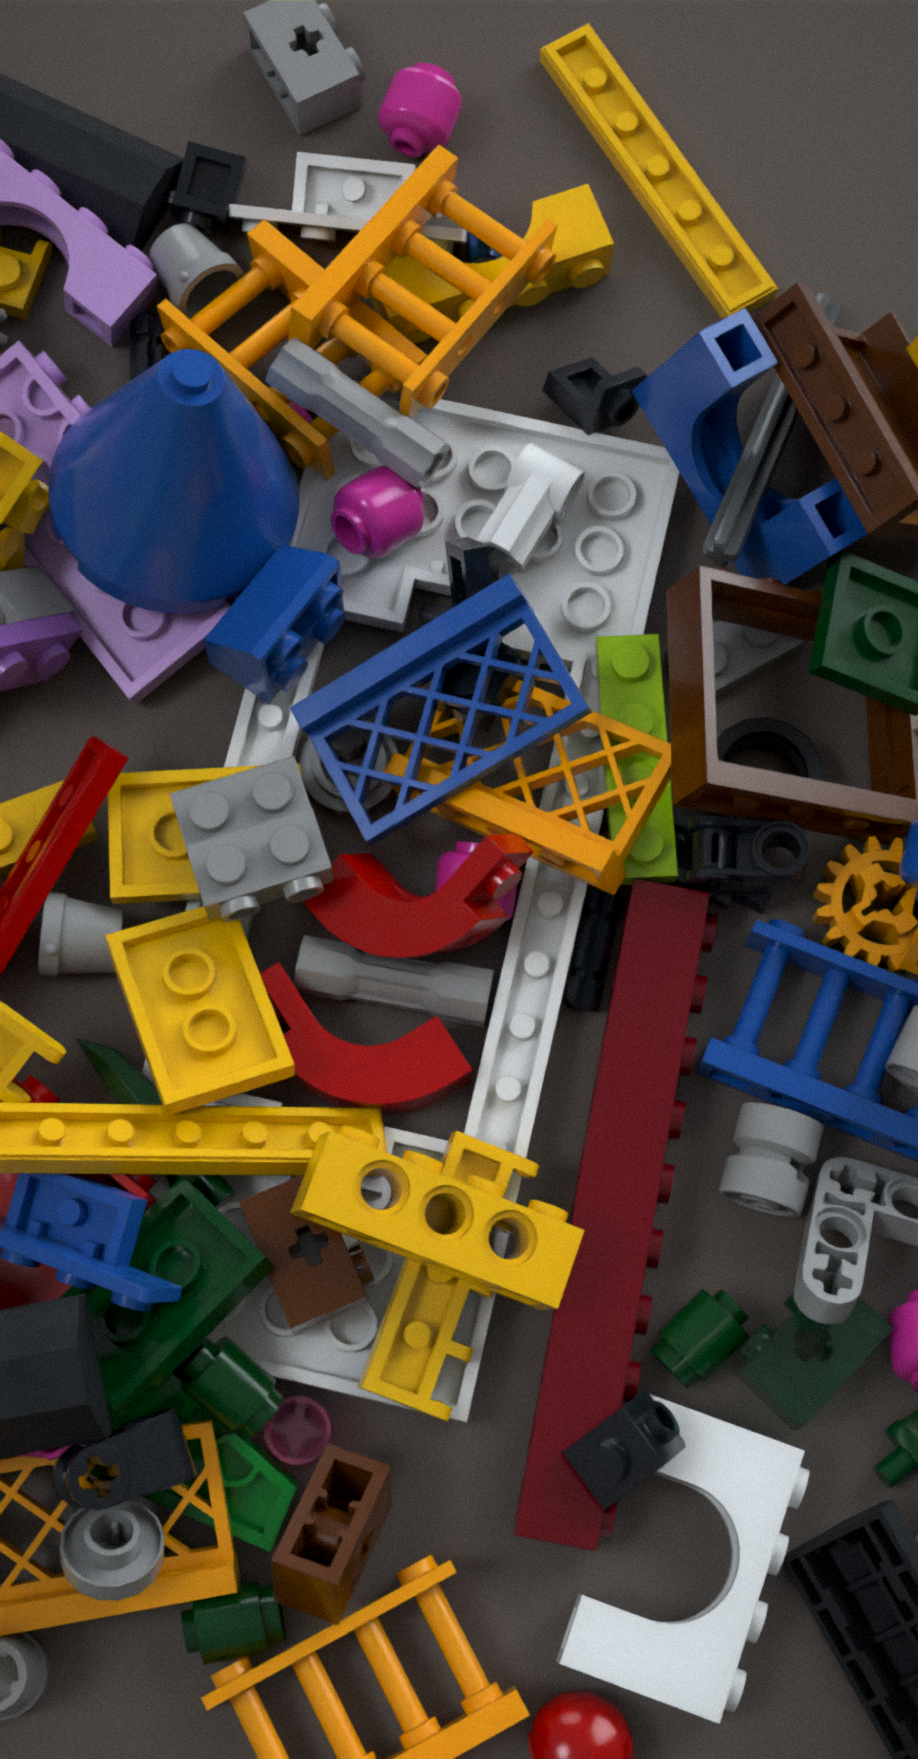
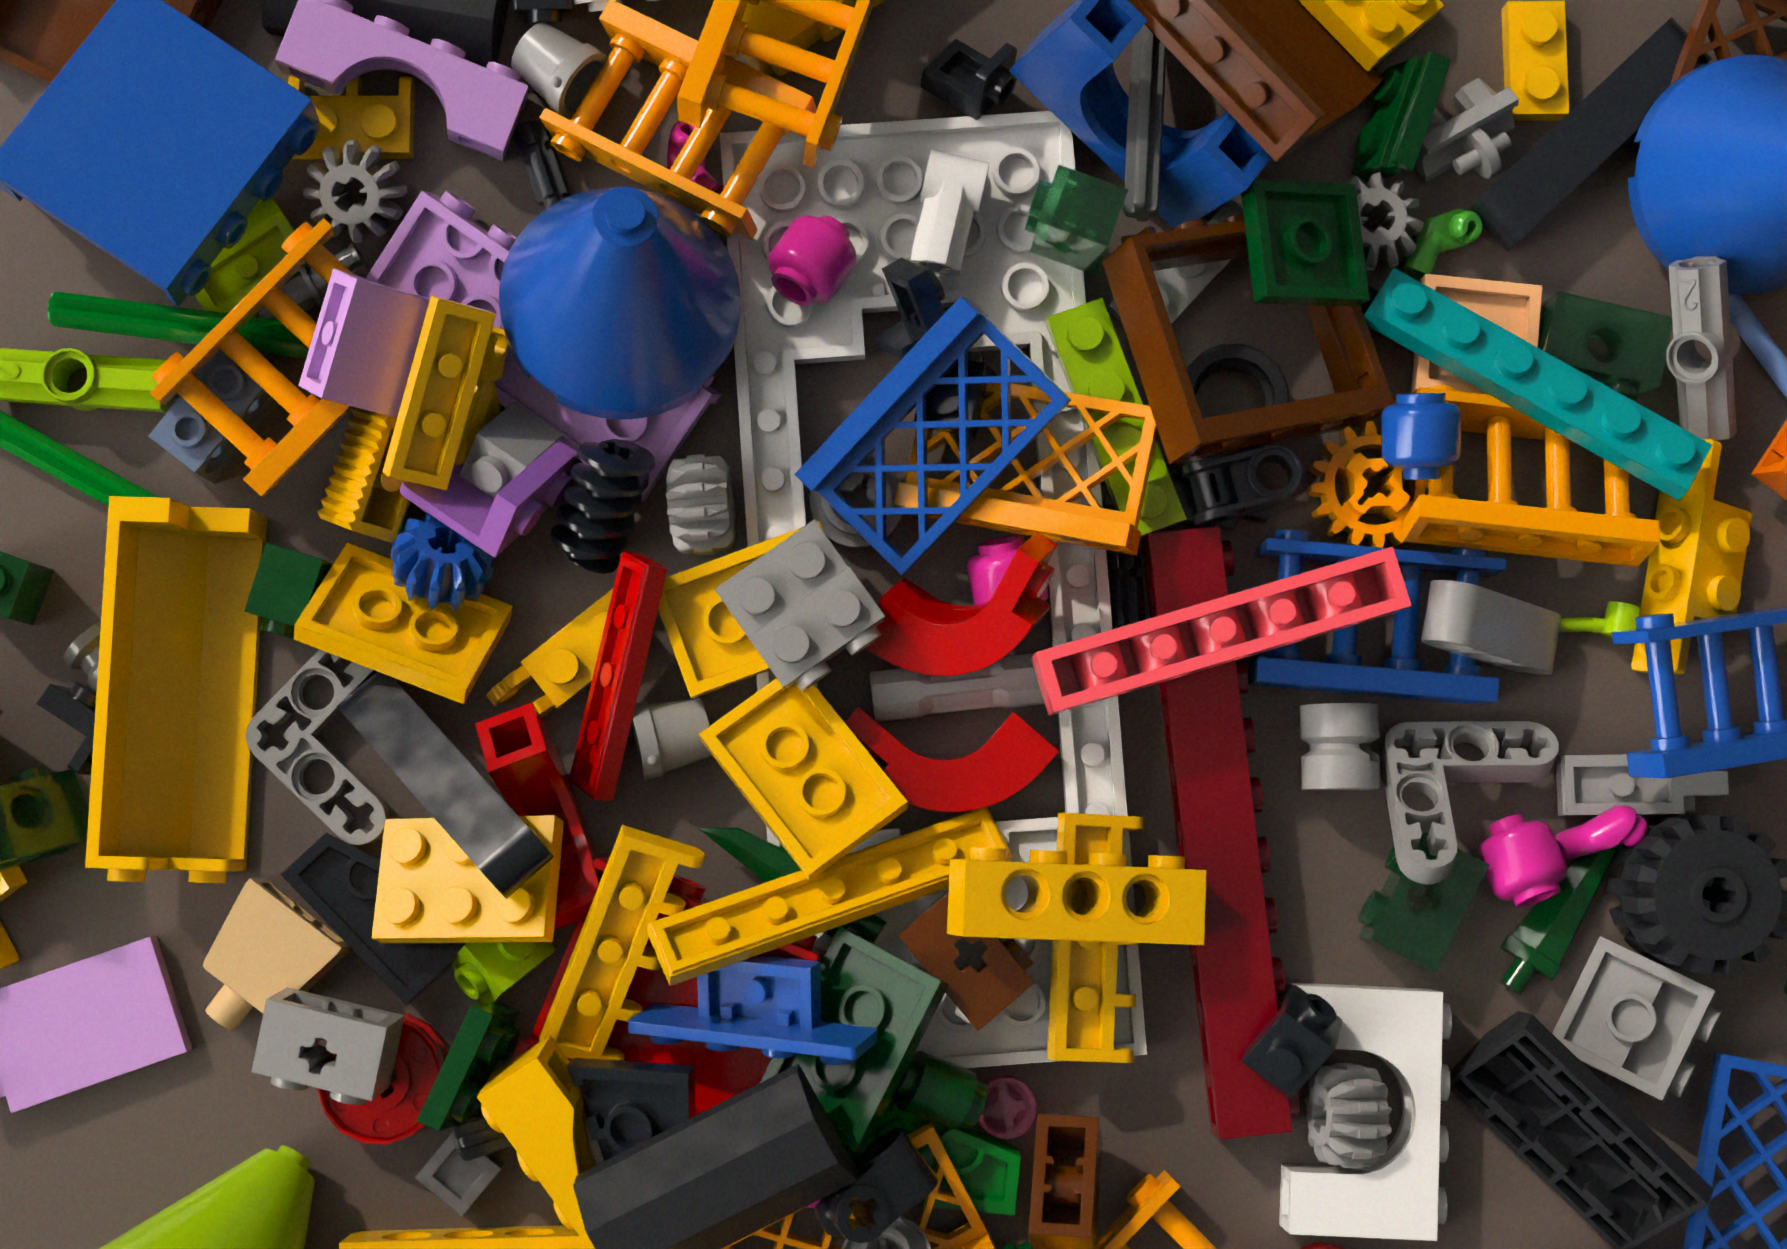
camera: 20 degrees left, 10 degrees up
blue slope [204,544,346,704] -> none
light grey axle [265,337,450,489] -> none
dark green brick [650,1289,749,1389] -> none
none -> black piece [550,439,655,574]
none -> light grey gear [666,454,737,556]
none -> clear green brick [1024,165,1128,276]
none -> coral brick [1031,546,1412,716]
none -> light grey gear [1304,1063,1392,1168]

